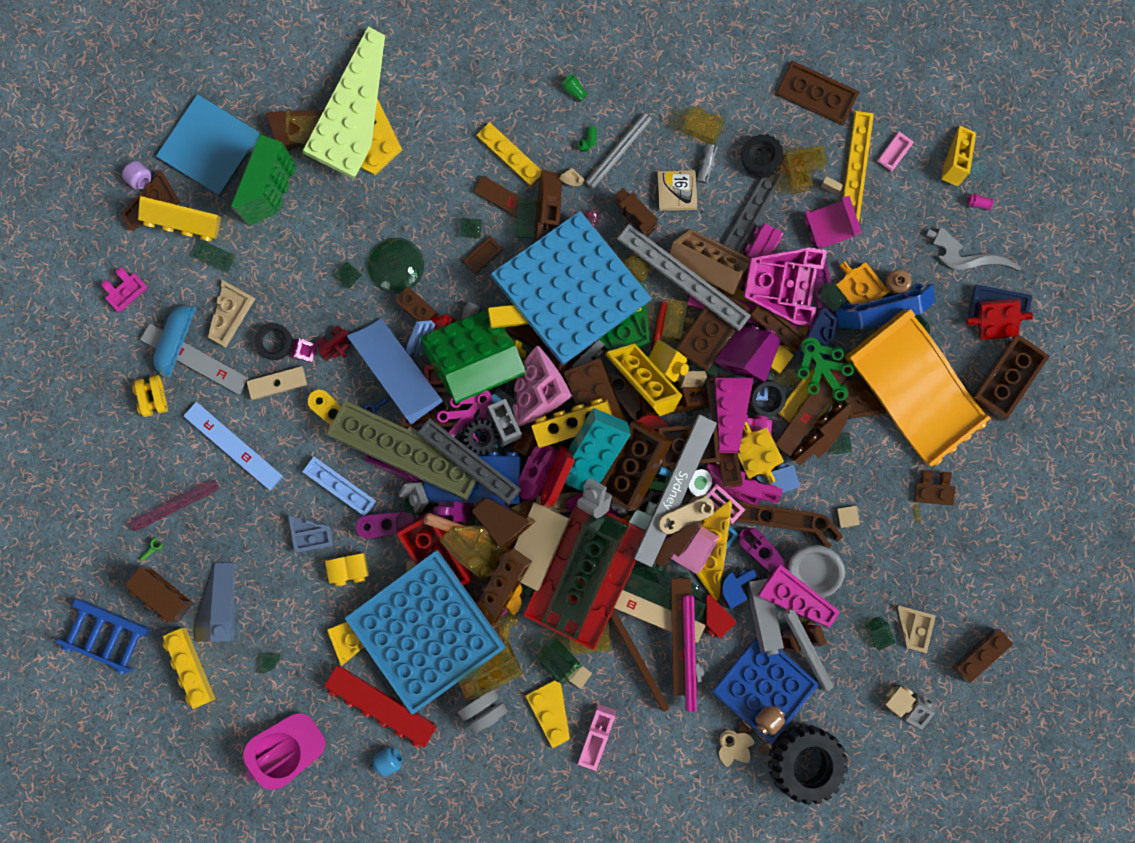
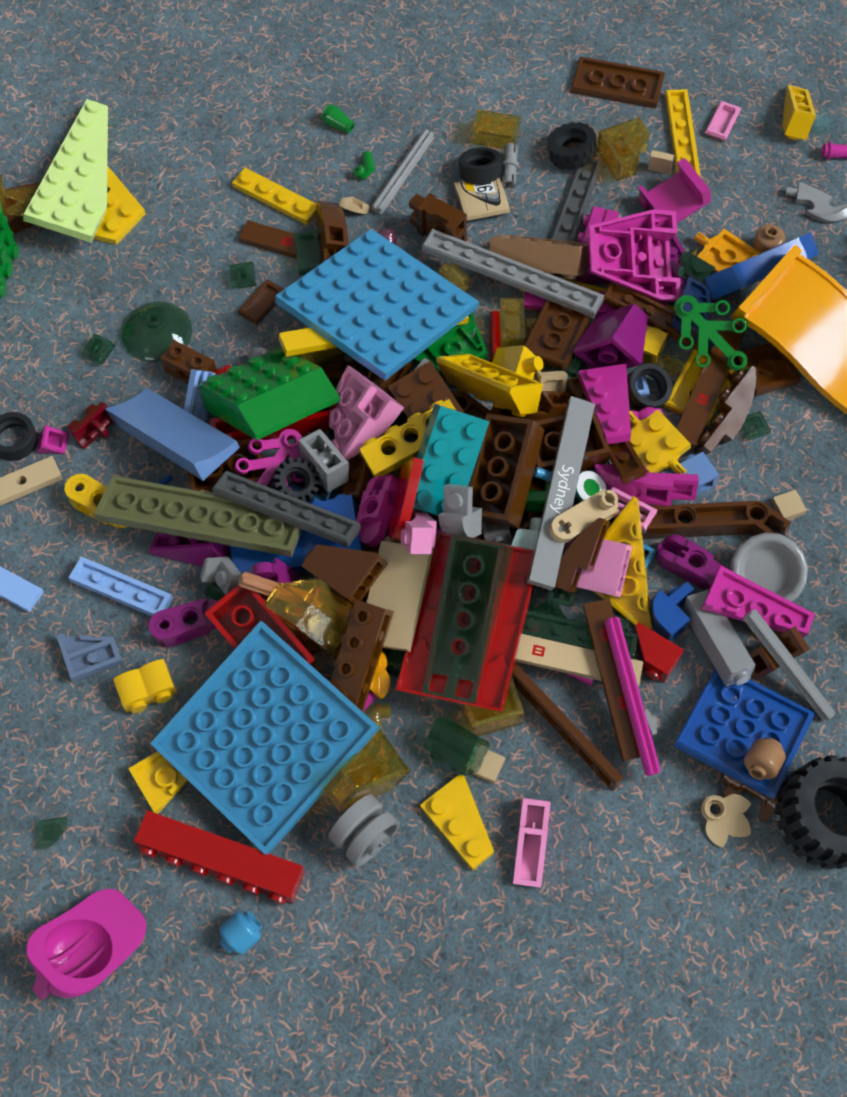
camera: 10 degrees left, 20 degrees down
none -> bright pink slope [401,509,437,554]
none -> black tyre [458,147,502,184]

